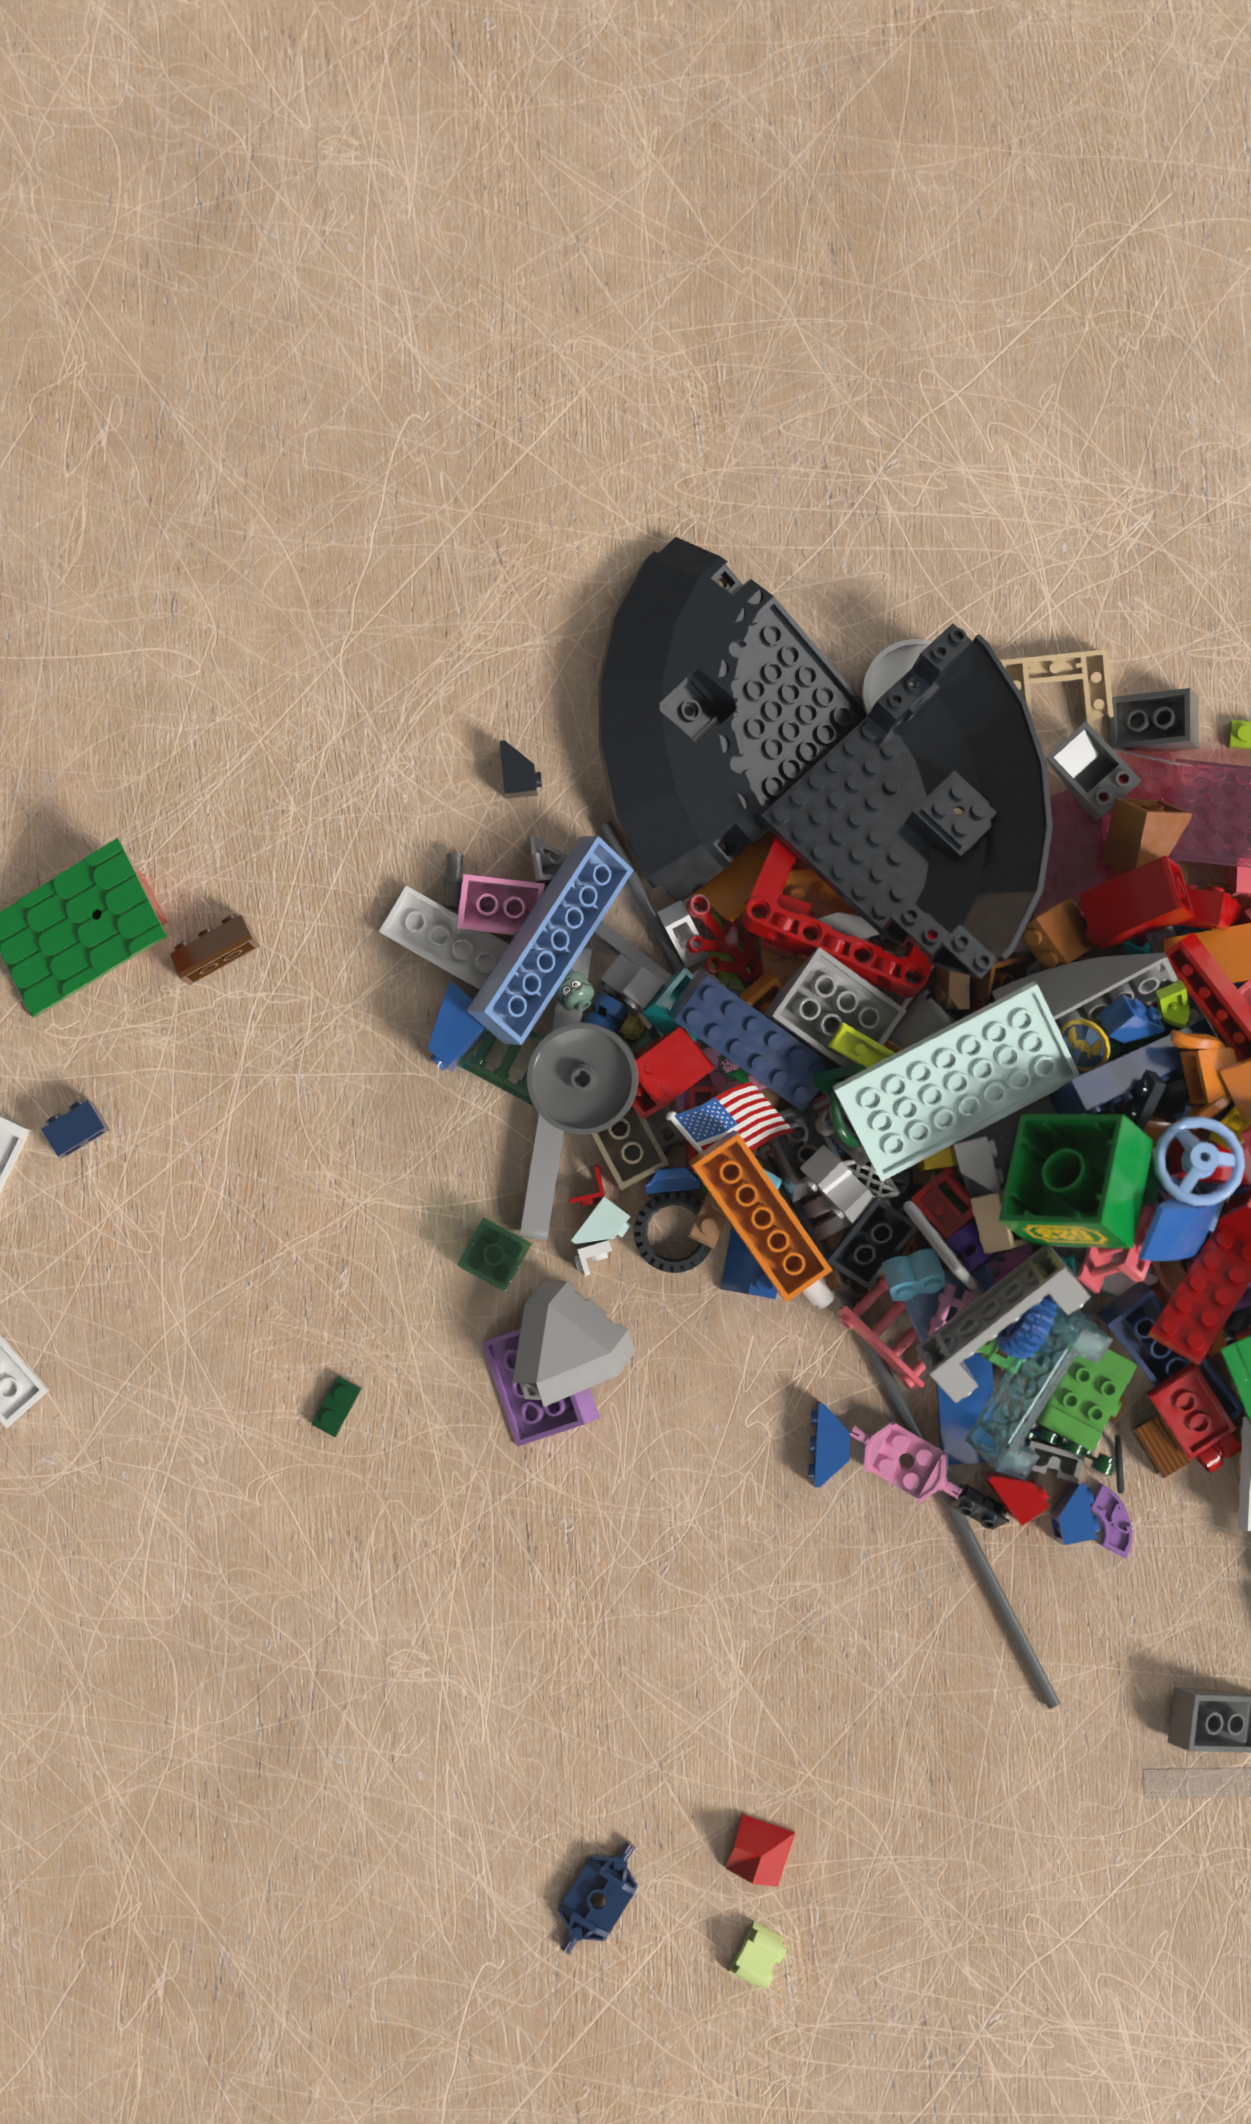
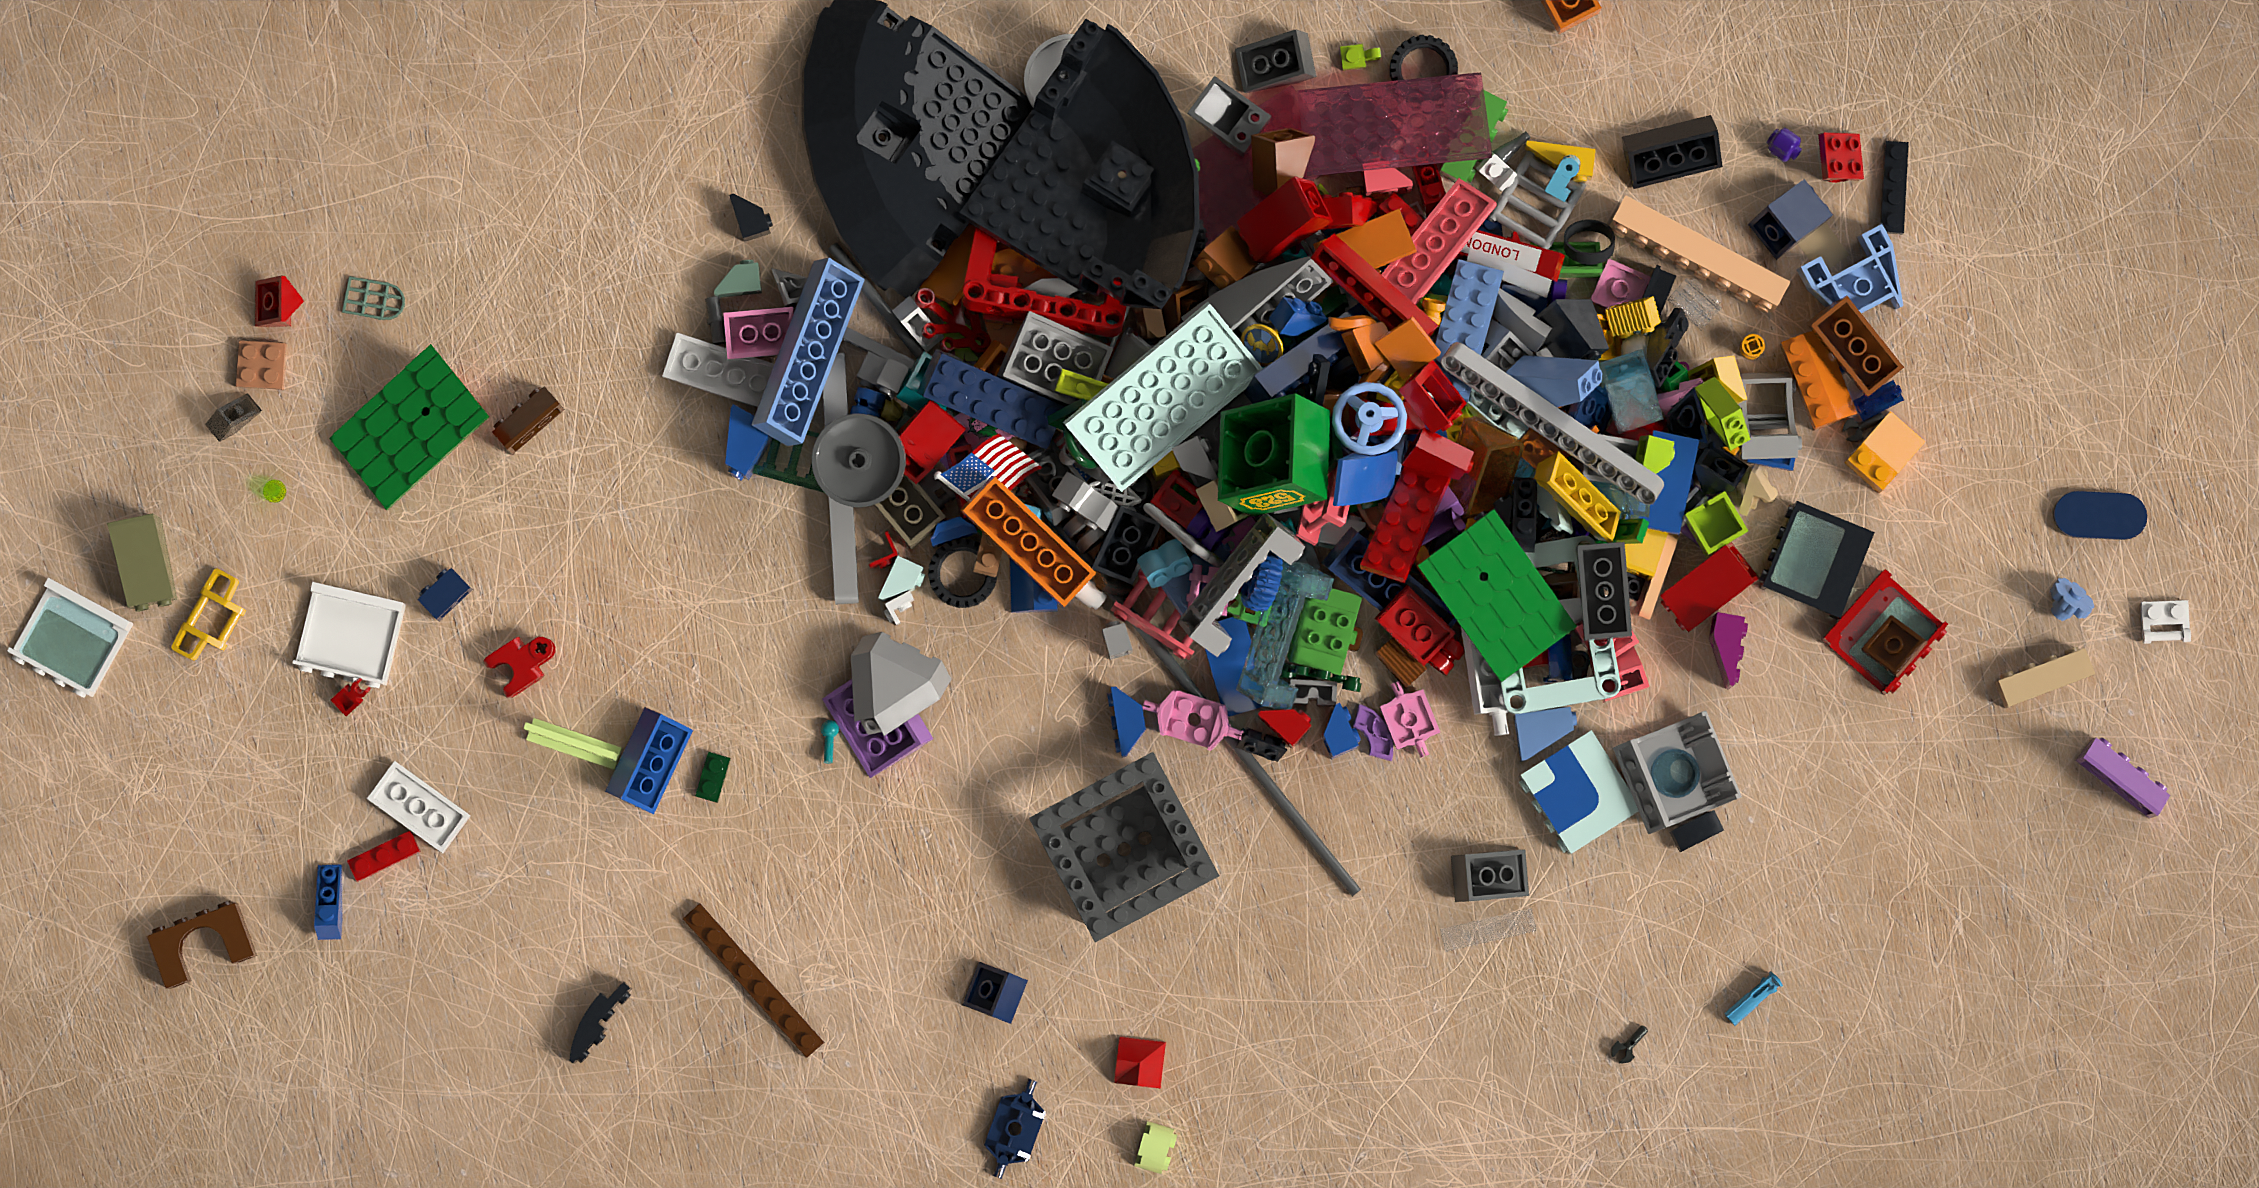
camera: 15 degrees left, 0 degrees up
clear green brick [457,1217,533,1292] -> none
sand green head [555,970,594,1012] -> none
tan wedge [1000,649,1113,729] -> none
flat silver sticker [1114,750,1191,766] -> none
black tyre [1114,1434,1124,1494] -> none
lime tile [1155,980,1190,1028] -> none
none -> sand green window [342,276,405,320]
none -> red piece [483,637,556,698]
none -> yellowish green fence [524,718,623,770]
none -> black slope [569,982,632,1064]
none -> blue slope [605,707,693,814]
none -> reddish brown plate [683,903,825,1058]
none -> sand green slope [714,260,762,298]
none -> teal bar [820,720,839,764]
none -> dark blue slope [962,962,1028,1024]
none -> dark grey plate [1029,752,1220,943]
none -> light grey brick [1102,620,1133,660]
none -> bright pink plate [1380,681,1440,758]

